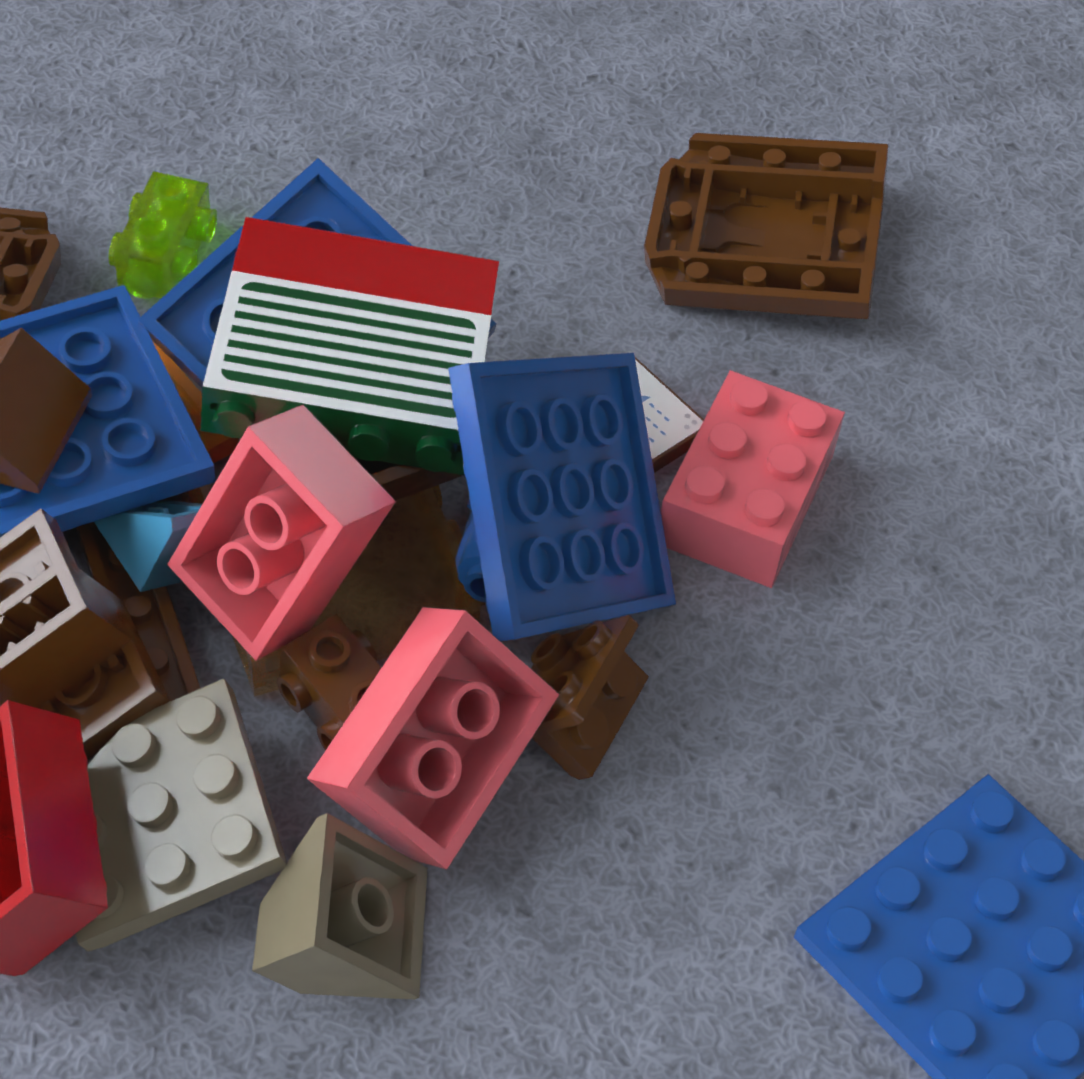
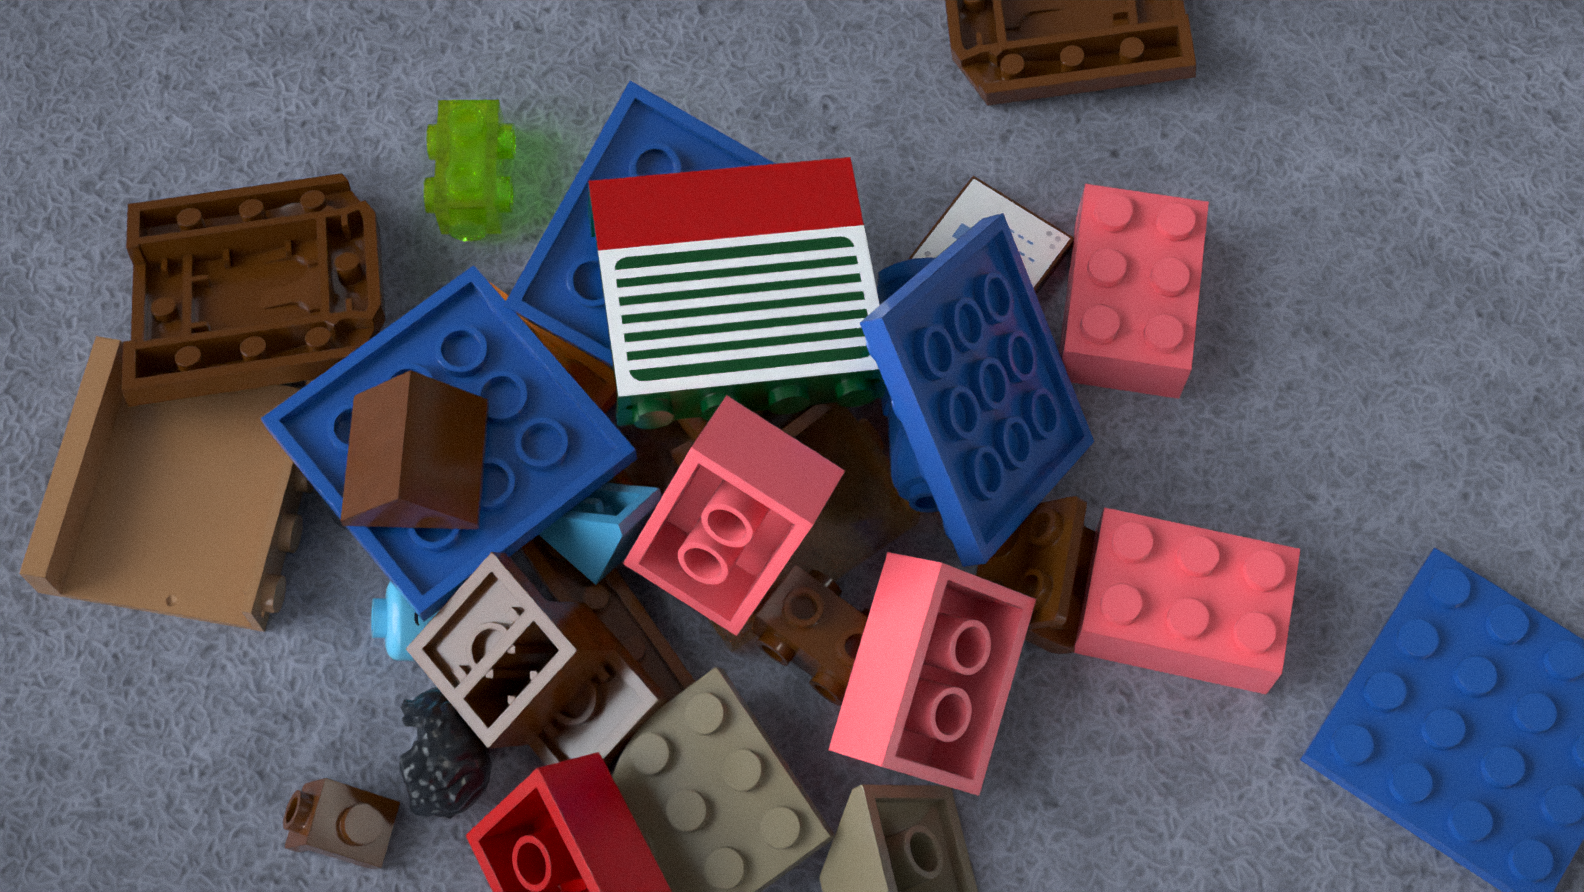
camera: 10 degrees left, 15 degrees up
none -> coral brick [1074,507,1300,694]

